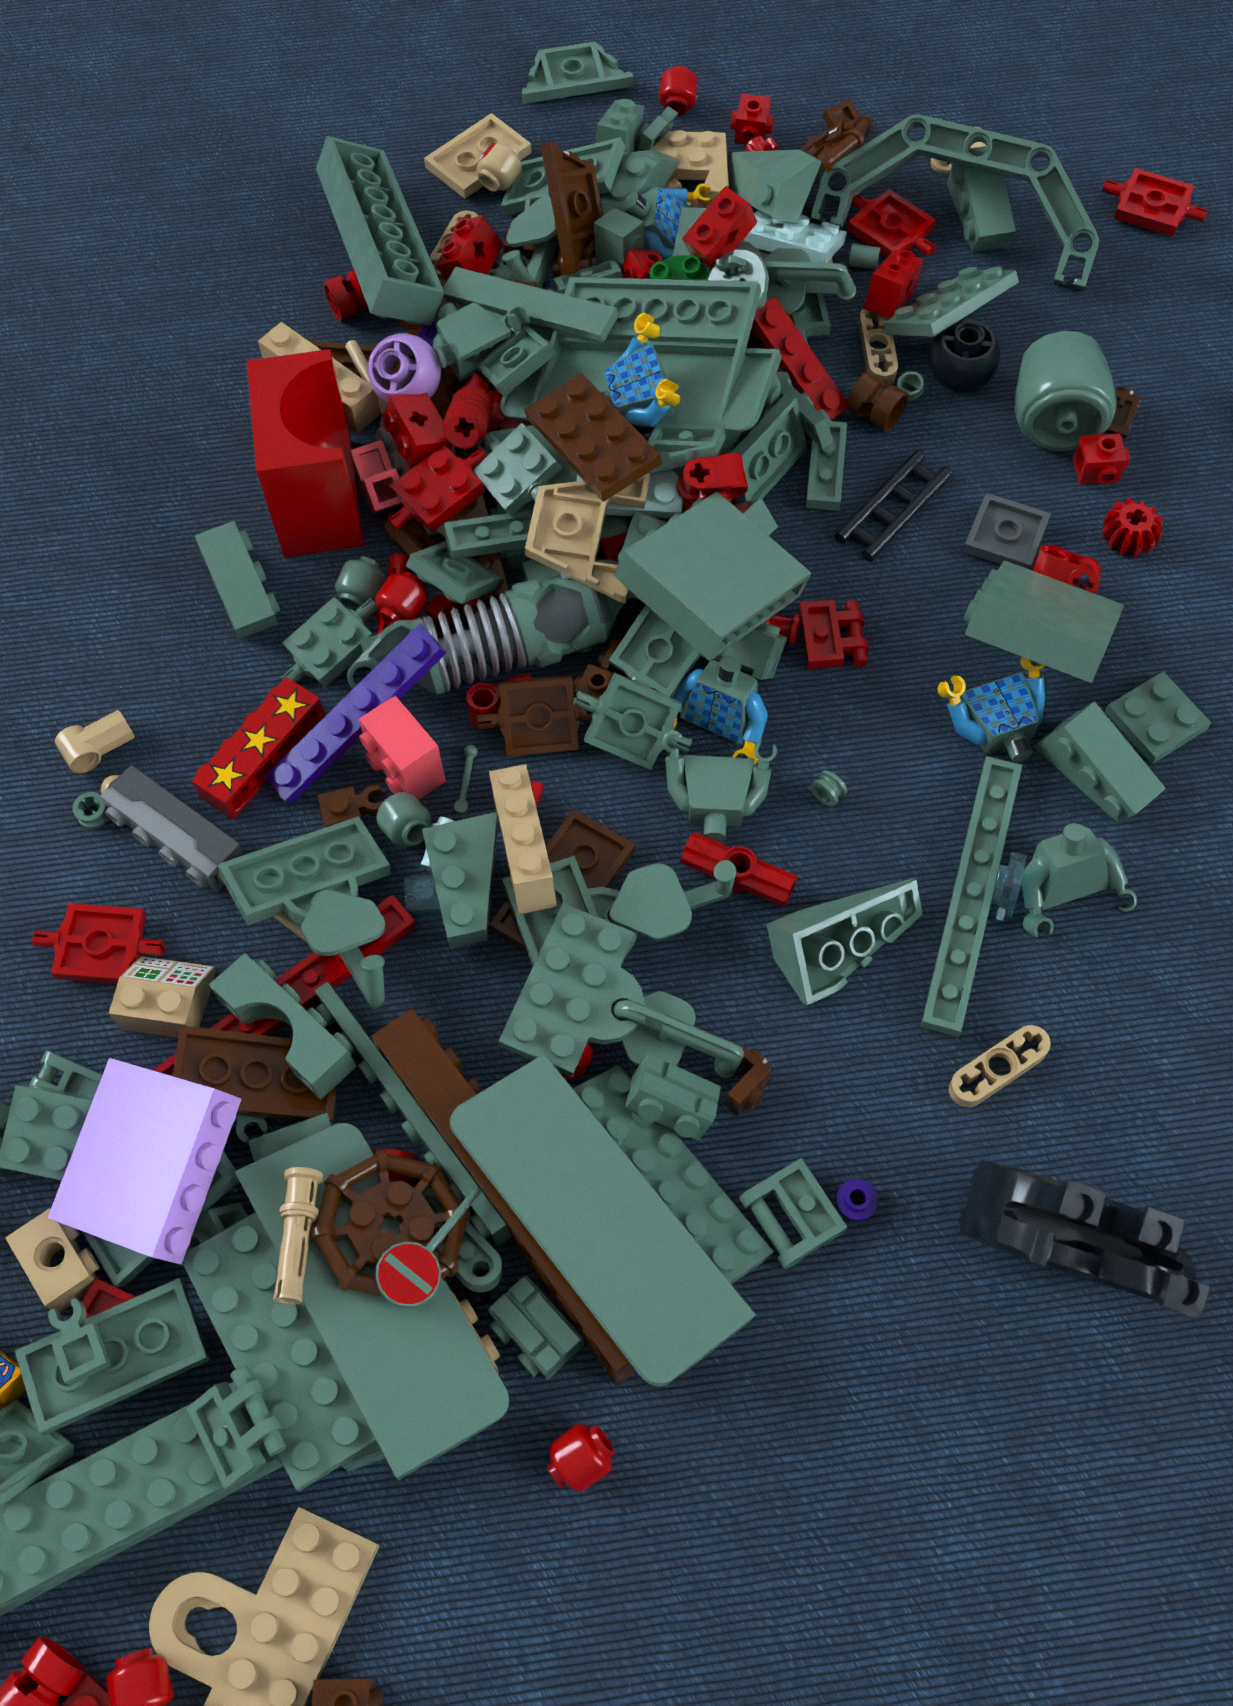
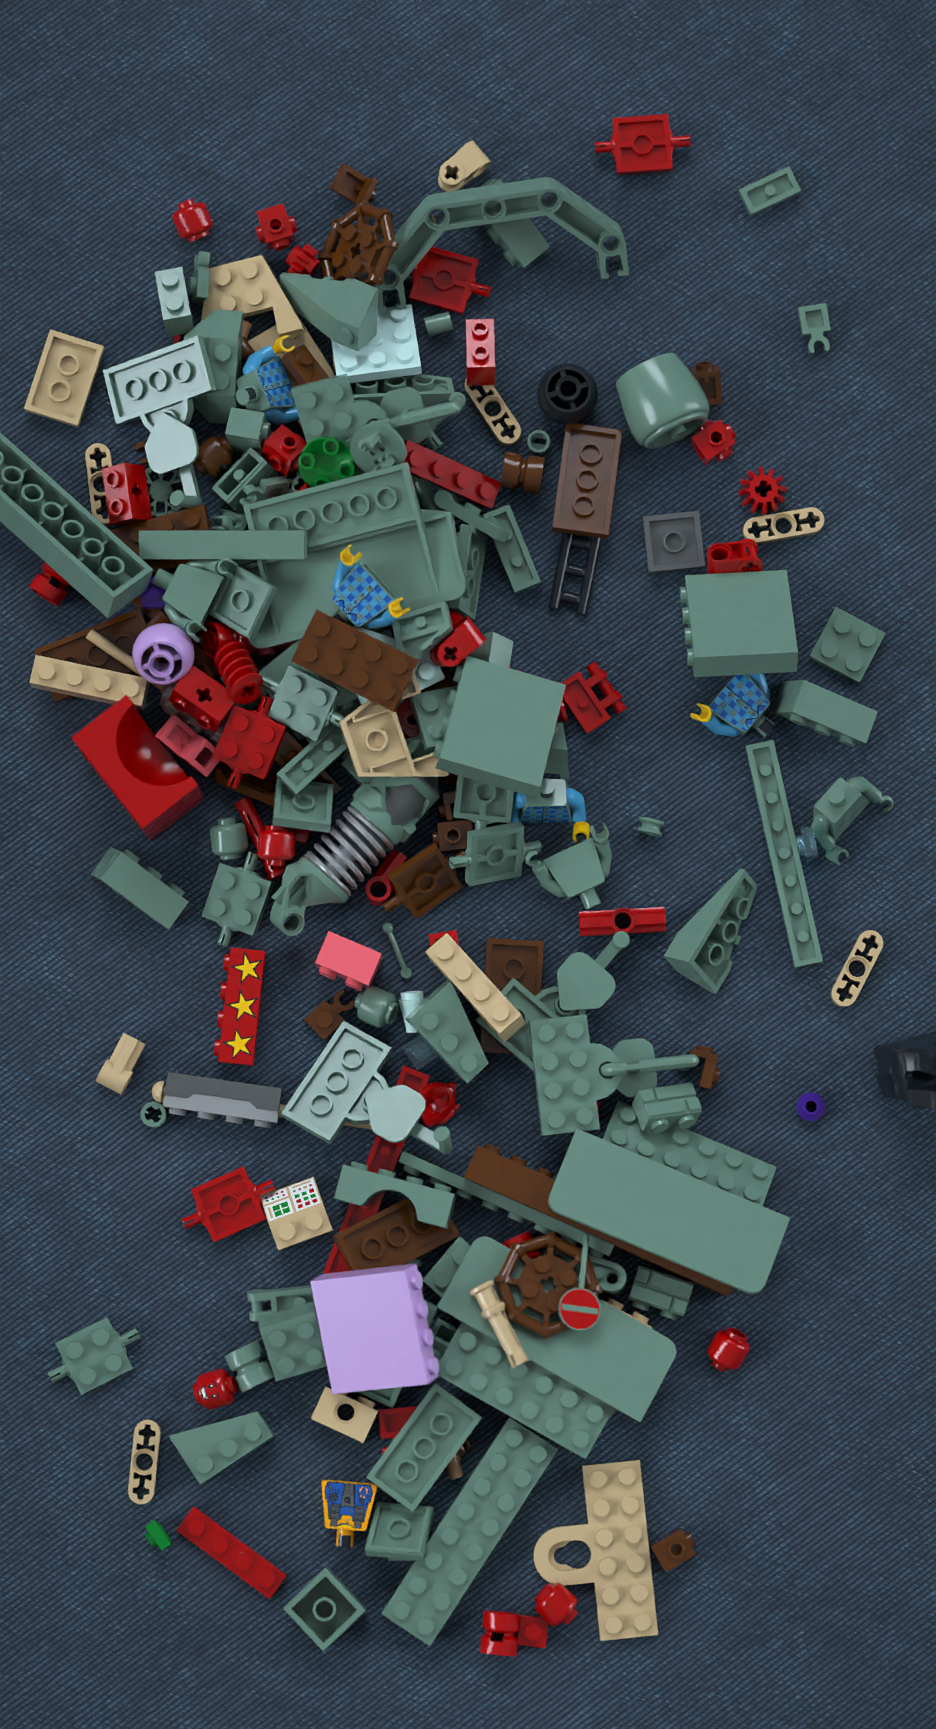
camera: 35 degrees left, 20 degrees up
sand green plate [48,1298,111,1385] -> none
sand green plate [186,1366,286,1489] -> none
dark purple plate [265,624,447,804] -> none
tan head [476,143,522,191] -> none
sand green wing [522,41,633,104] -> none
reddish brown wing [540,141,603,274] -> none
red brick [682,186,758,271] -> none
sand green plate [739,1158,848,1270] -> none
sand green plate [883,267,1019,337] -> none
none -> red hat [418,1081,461,1127]
none -> medium nougat arm [446,1439,470,1480]
none -> reddish brown plate [552,424,622,539]
none -> tan beam [742,507,824,545]

